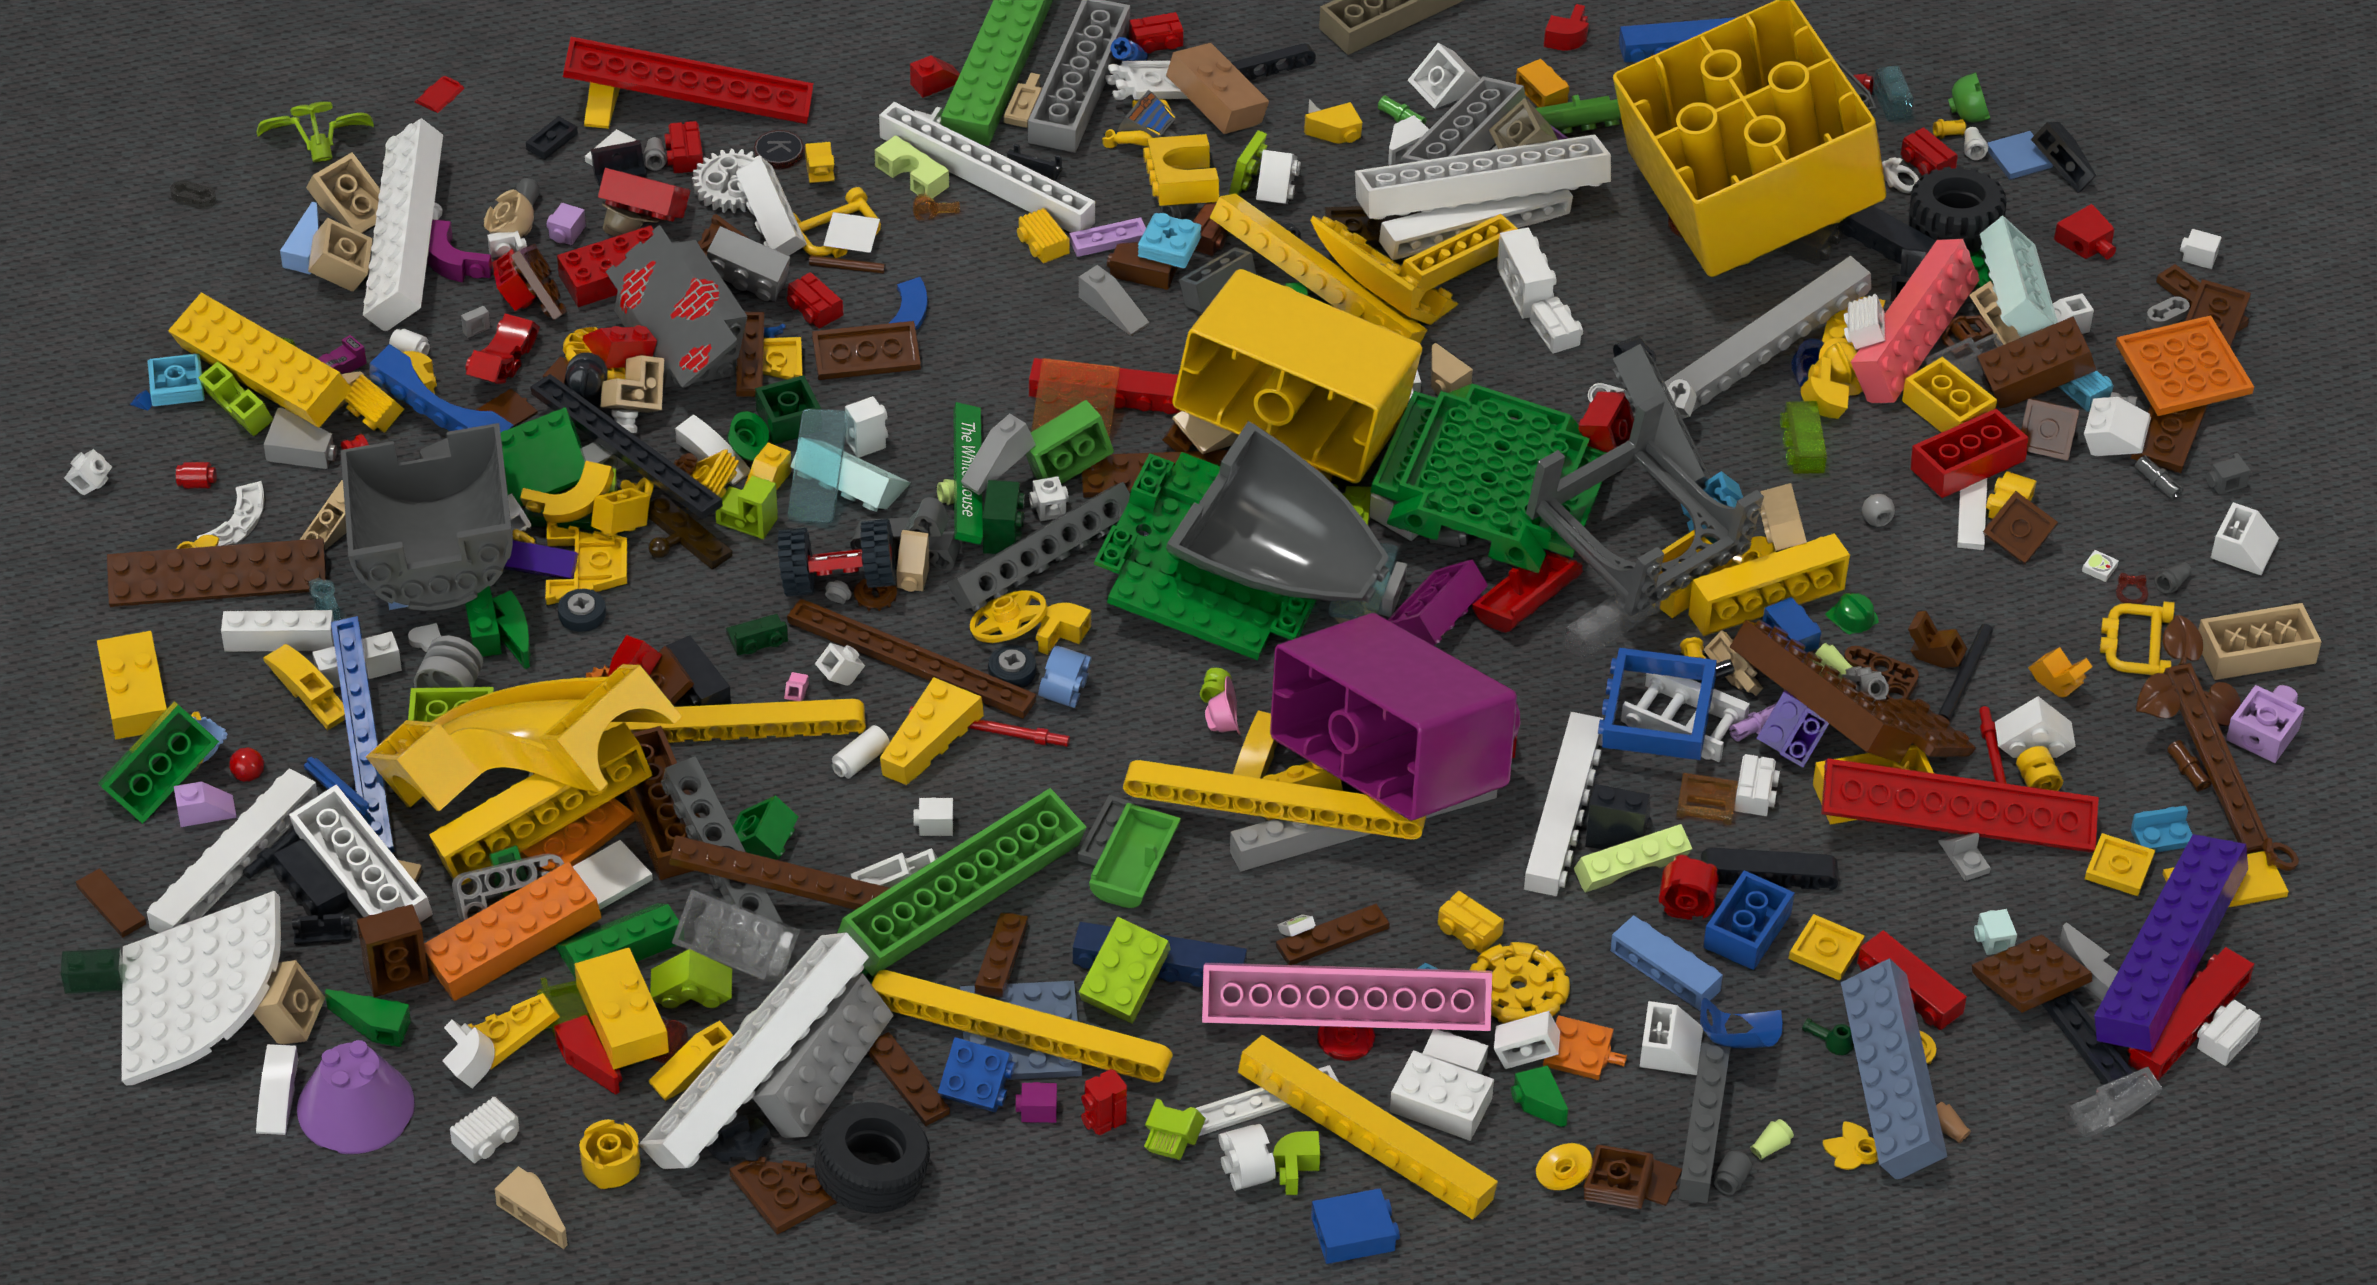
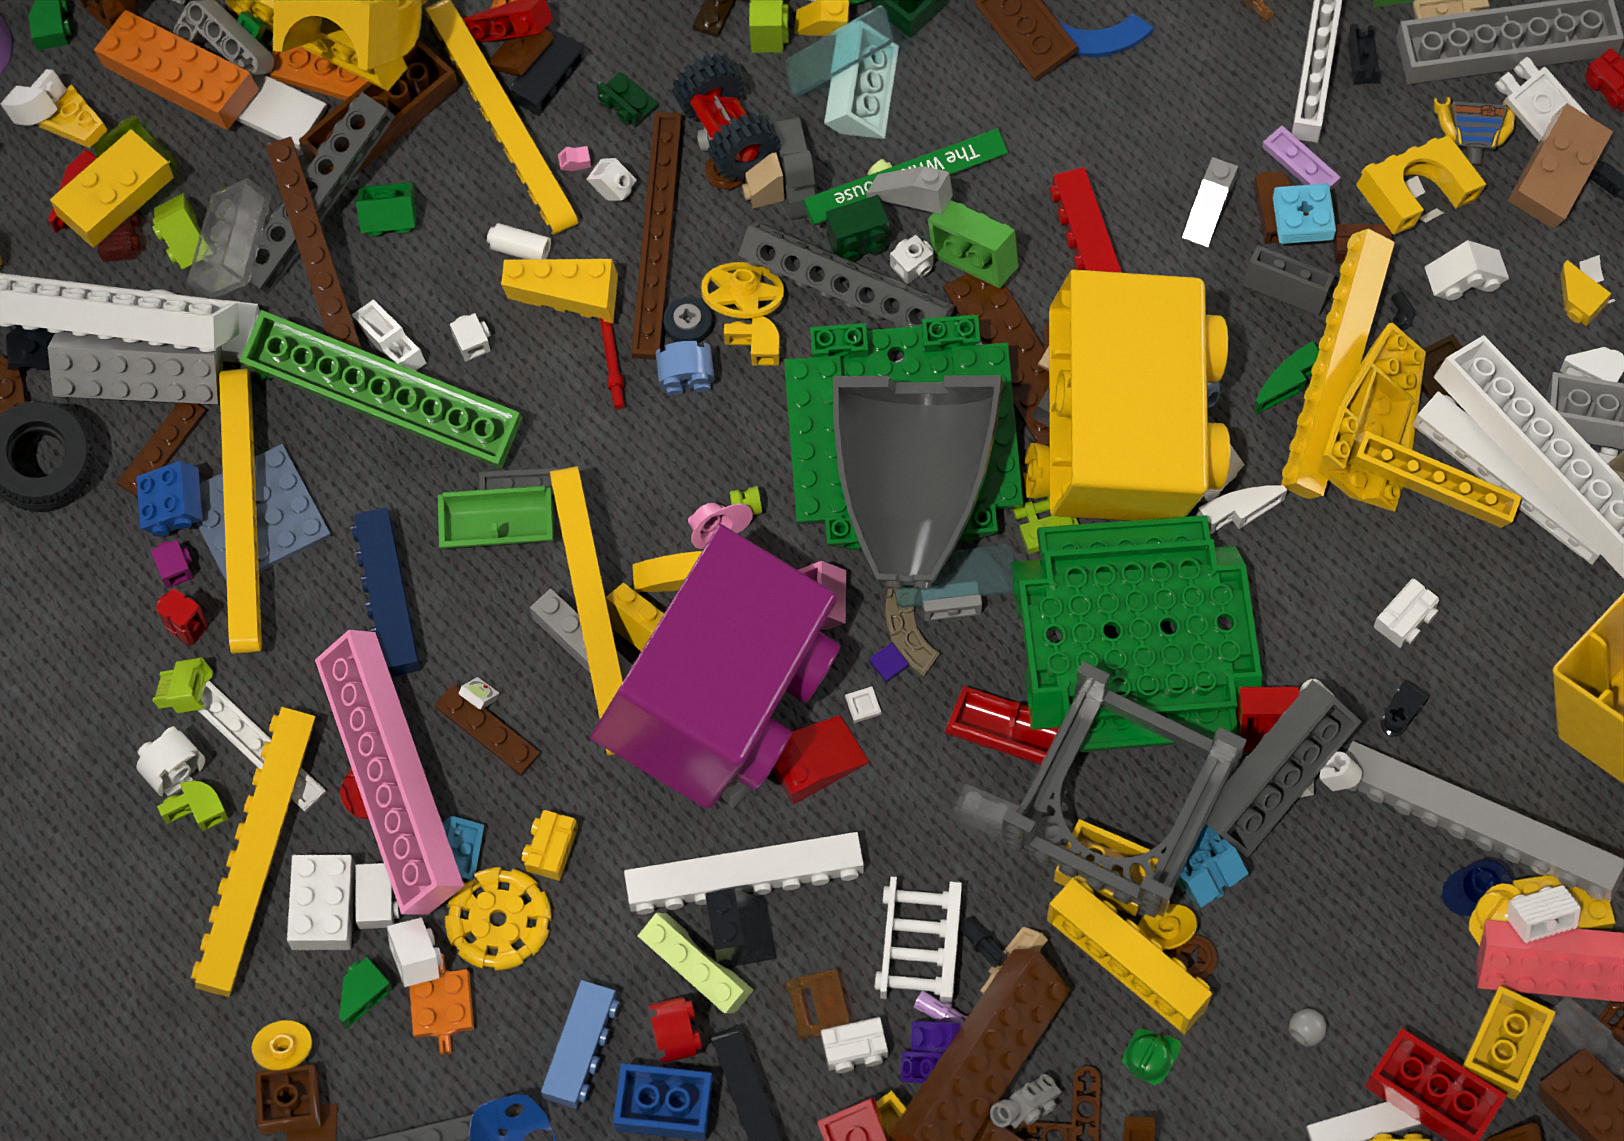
camera: 70 degrees right, 20 degrees up
green slope [555,903,682,980] -> none
yellow slope [649,1020,733,1101] -> none
white brick [845,396,888,458] -> none
reddish brown plate [975,912,1028,997] -> none
yellow brick [1017,208,1070,263] -> none
clear orange plate [1031,358,1120,438] -> none
lime brick [1079,917,1171,1023] -> none
blue piece [1110,37,1148,61] -> none
lime plate [1229,130,1267,196] -> none
blue brick [1311,1188,1400,1264] -> none
magenta slope [1388,559,1488,646] -> none
tan slope [1431,343,1473,395] -> none
white brick [1497,227,1556,319] -> none
blue window [1598,648,1717,760] -> none
white slope [1640,1001,1703,1075] -> none
yellow bush [1680,637,1706,659] -> none
tan brick [1761,483,1807,551] -> none
blue brick [1763,597,1821,653] -> none
clear neon green brick [1780,401,1827,474] -> none
yellow brick [1801,356,1849,419] -> none
yellowish green cone [1815,643,1853,679] -> none

